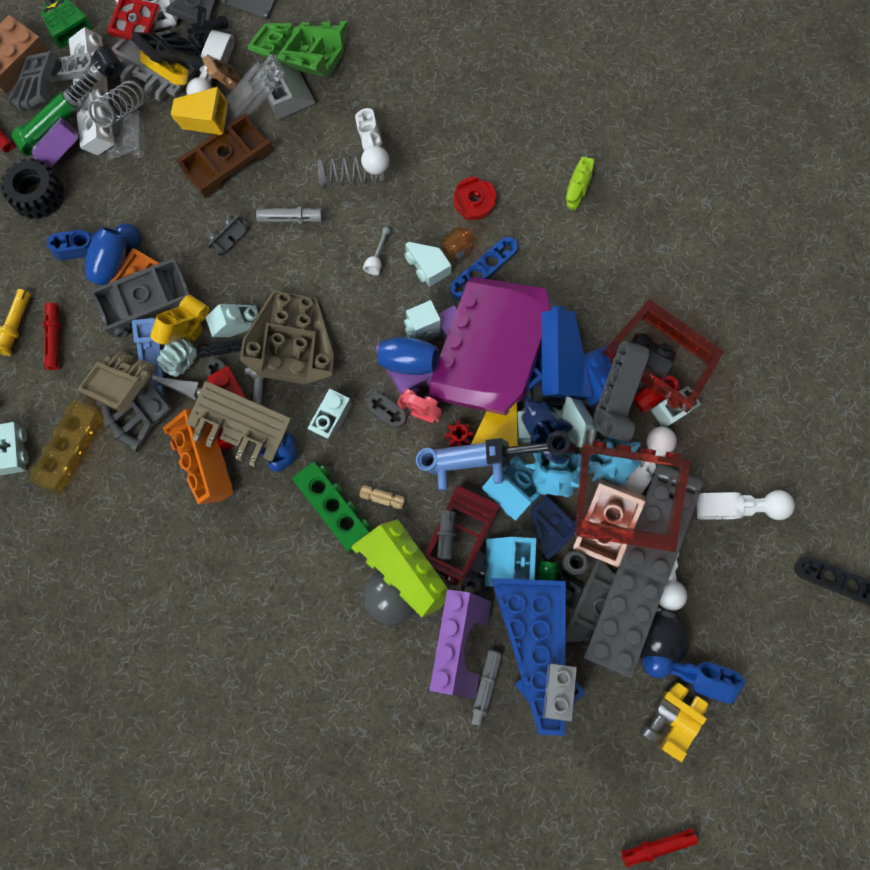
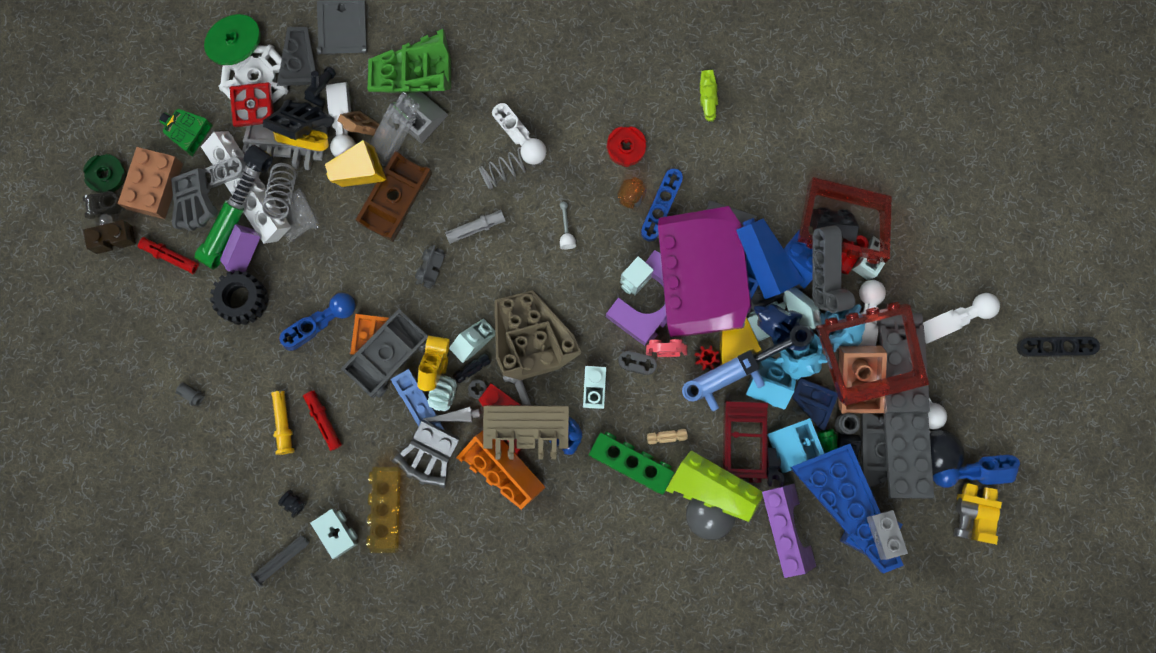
camera: 25 degrees left, 5 degrees up
dark tan hinge [77,352,156,414] -> none
blue piece [85,227,126,285] -> none
blue piece [378,337,438,375] -> none
light aqua slope [404,242,451,287] -> none
dark grey axle [437,511,456,560] -> none
light grey piece [471,649,502,726] -> none
red pin [620,828,698,868] -> none

